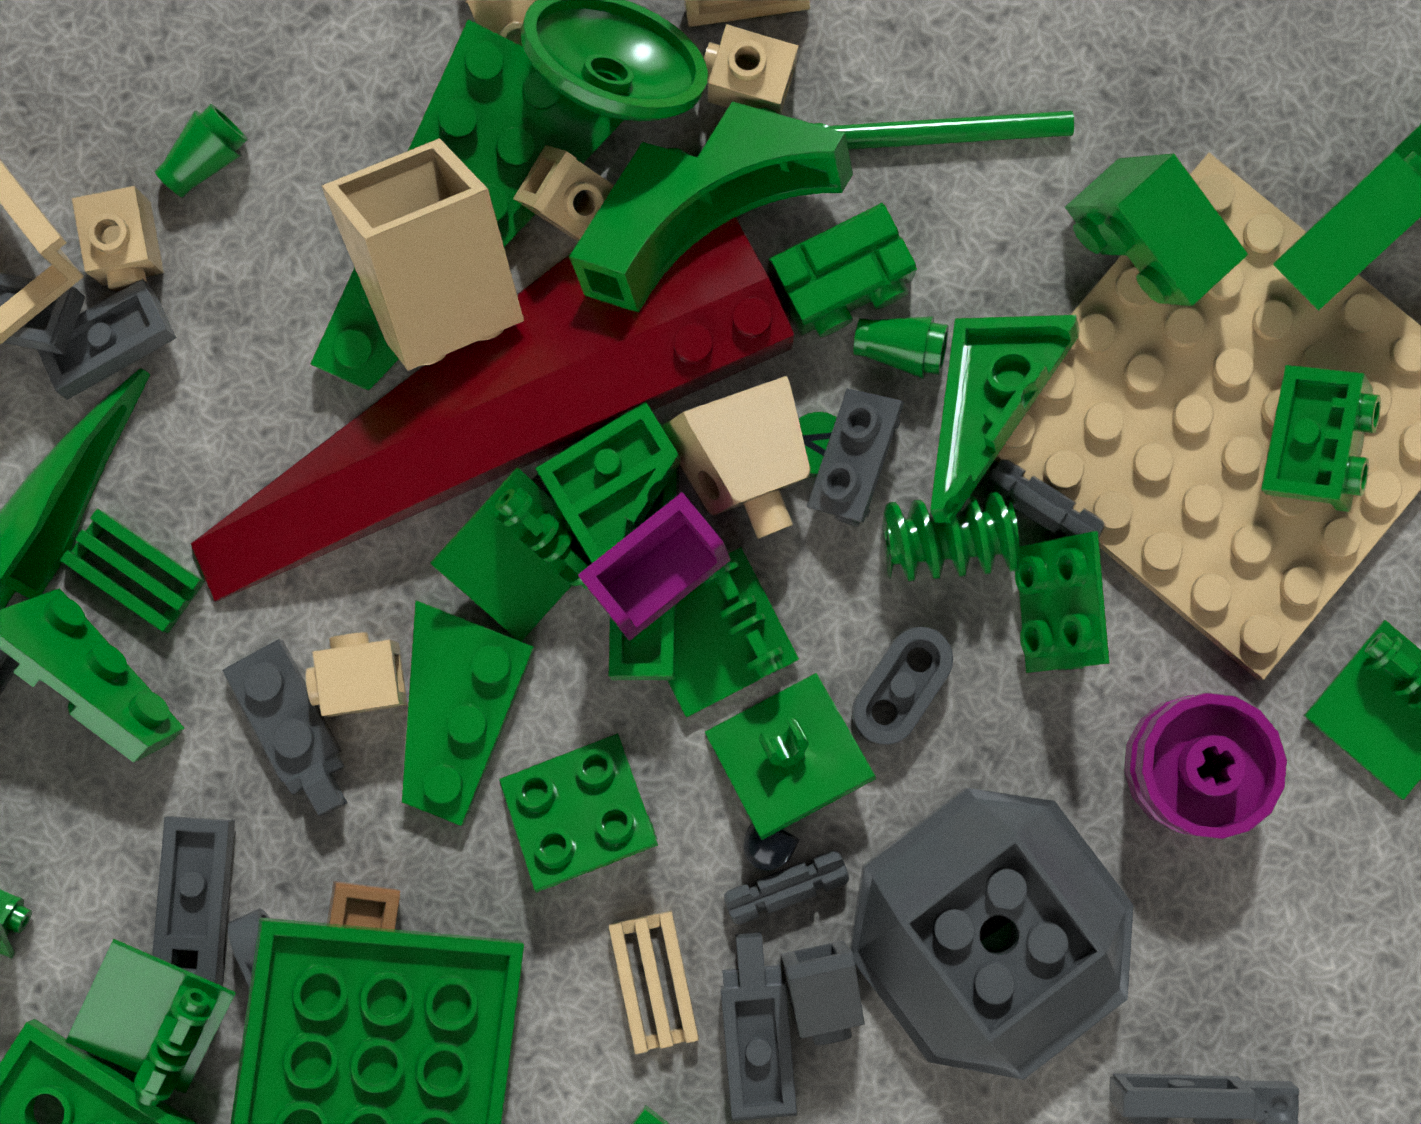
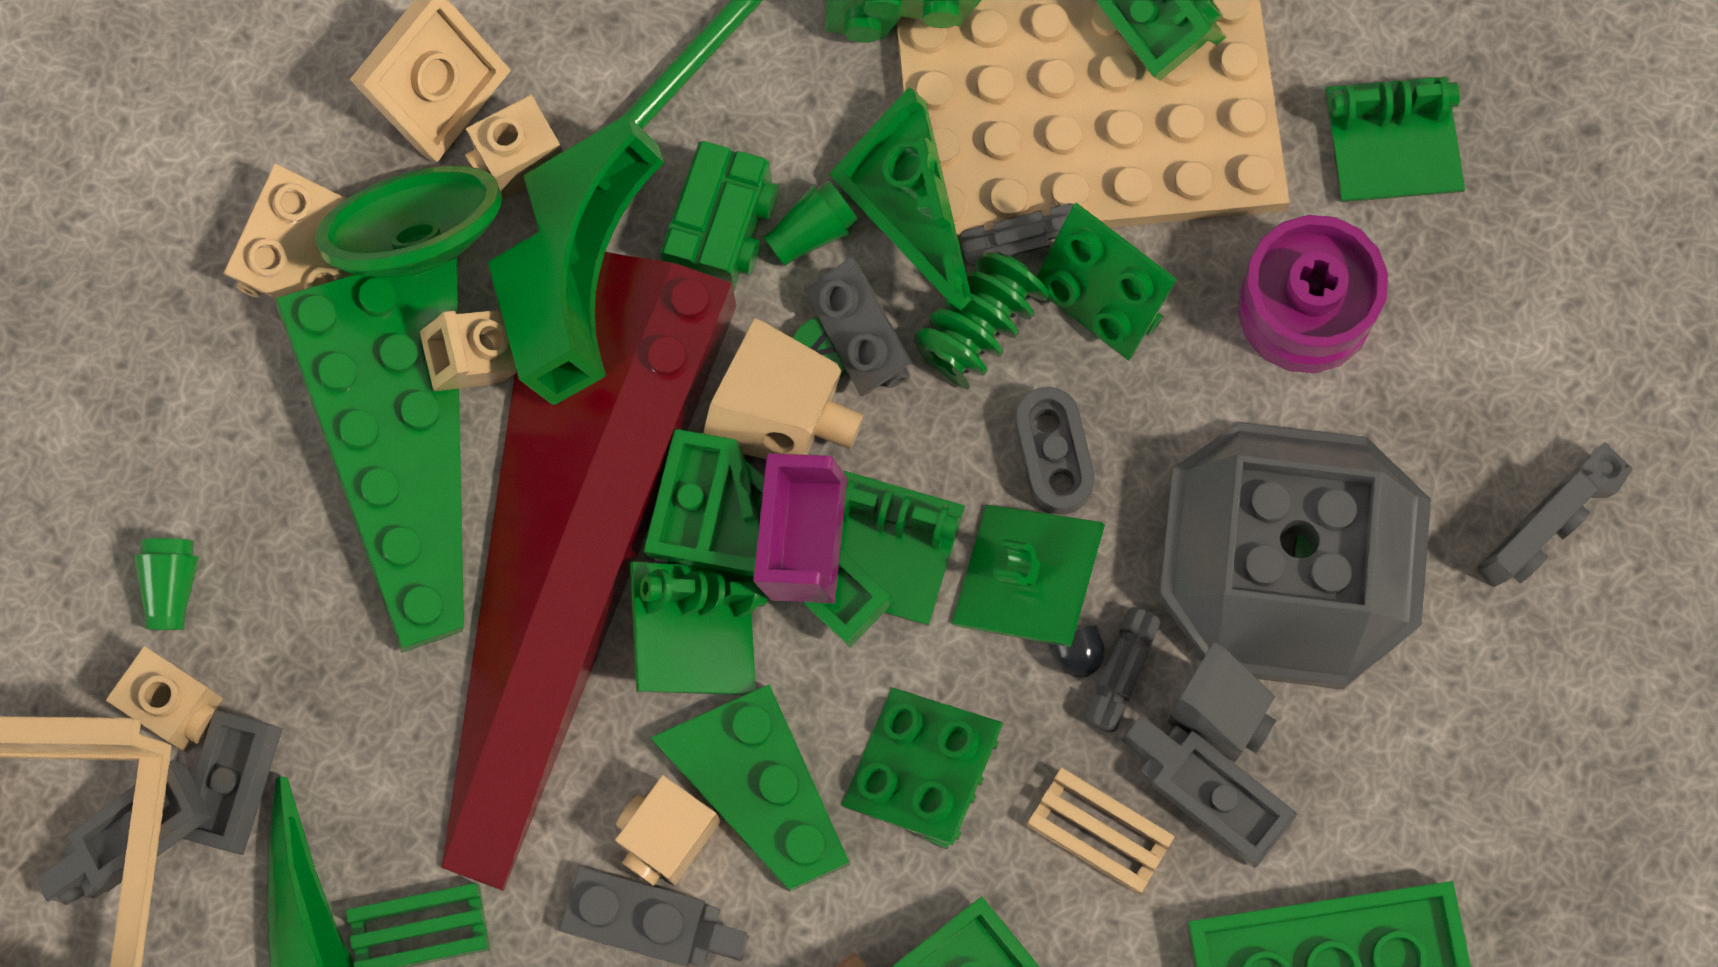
camera: 40 degrees left, 10 degrees down
tan slope [322,138,524,371] -> none

